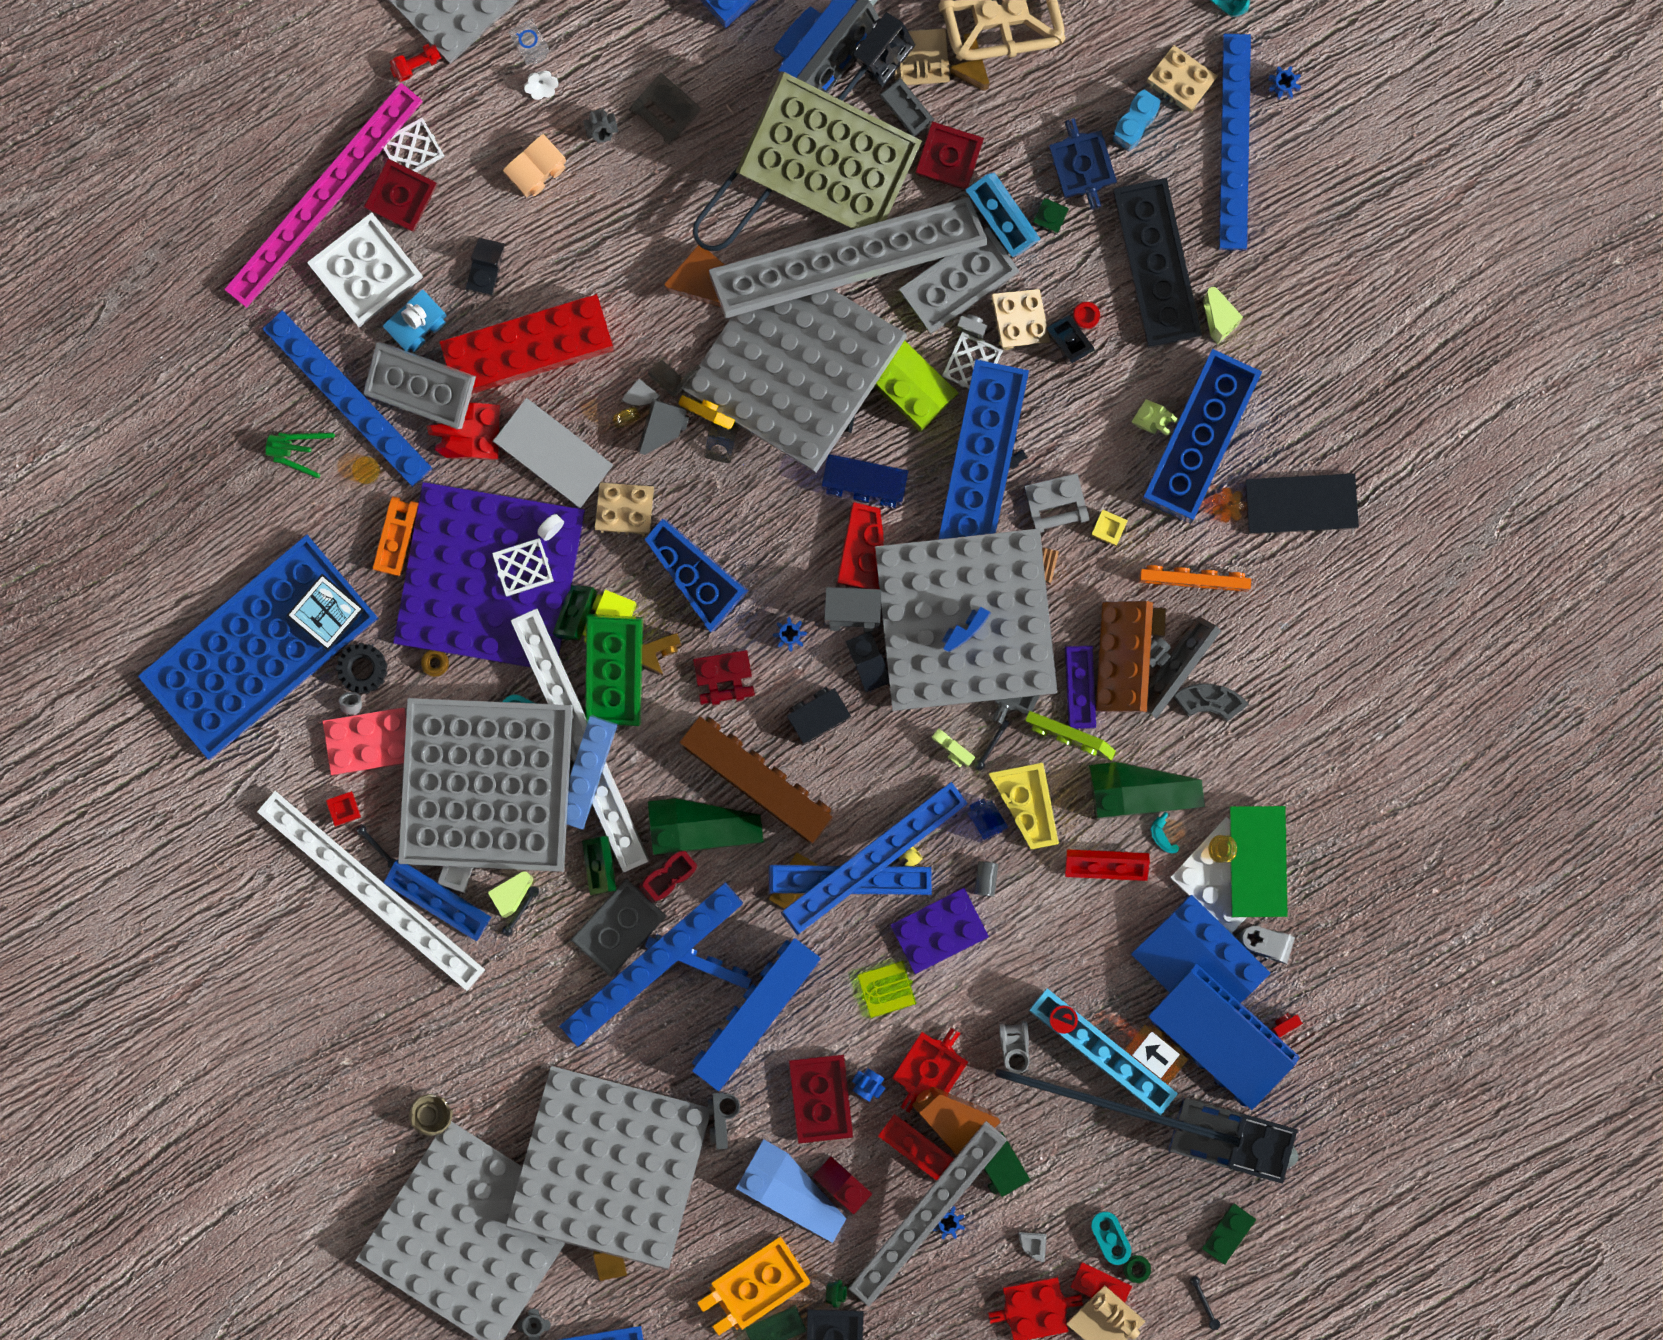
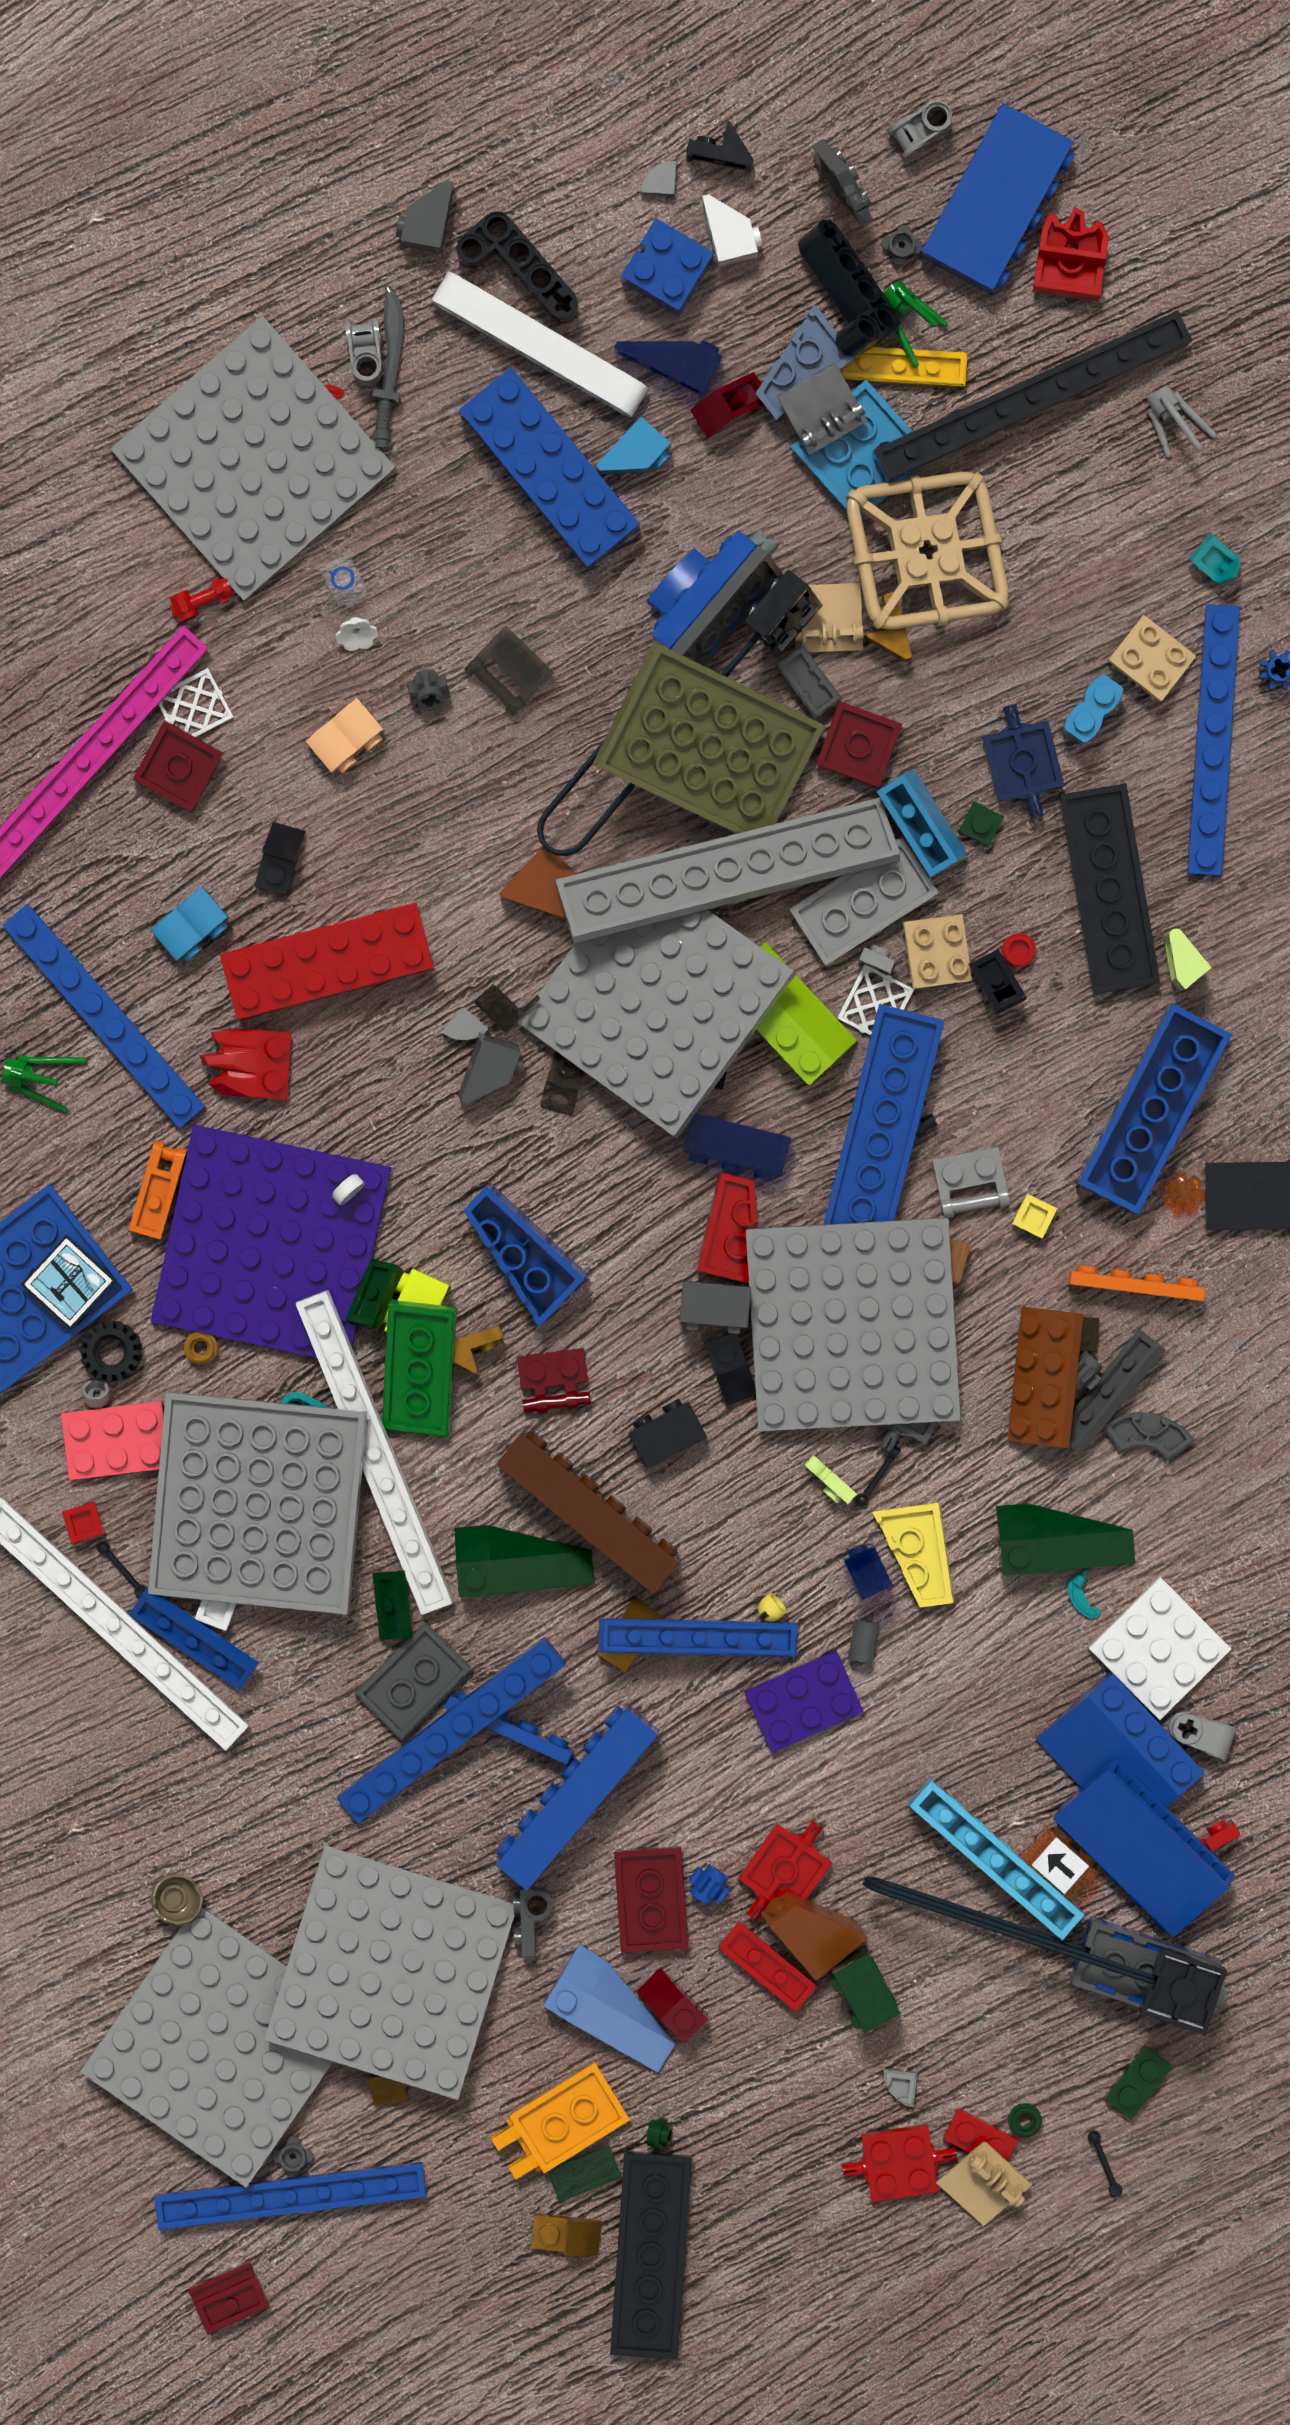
camera: 10 degrees right, 5 degrees up
white plate [307,212,423,327] -> none
clear yellow tile [352,456,380,485] -> none
light grey tile [363,342,476,429] -> none
white plate [401,303,426,329] -> none
yellowish green tile [488,872,533,918] -> none
white window [492,538,554,597] -> none
light grey tile [493,398,613,508] -> none
black hinge [502,886,539,936] -> none
medium blue plate [567,715,618,829] -> none
tan hinge [595,483,654,536] -> none
clear yellow tile [612,407,641,428] -> none
dark red brick [639,851,697,903] -> none
yellow plate [678,395,735,429] -> none
blue gear [773,617,807,652] -> none
blue plate [780,782,968,935] -> none
light grey tile [848,1121,1008,1307] -> none
clear neon green piece [857,961,917,1019] -> none
blue gear [933,1206,965,1239] -> none
blue slope [942,606,991,652] -> none
light grey piece [999,1021,1030,1075] -> none
lime wing [1025,711,1116,761] -> none
red tile [1049,1006,1078,1034] -> none
dark purple tile [1065,646,1096,729] -> none
red plate [1065,849,1150,881] -> none
teal plate [1091,1211,1132,1265] -> none
yellowish green plate [1132,399,1179,435] -> none
clear yellow tile [1208,835,1237,863] -> none
green tile [1229,806,1288,918] -> none

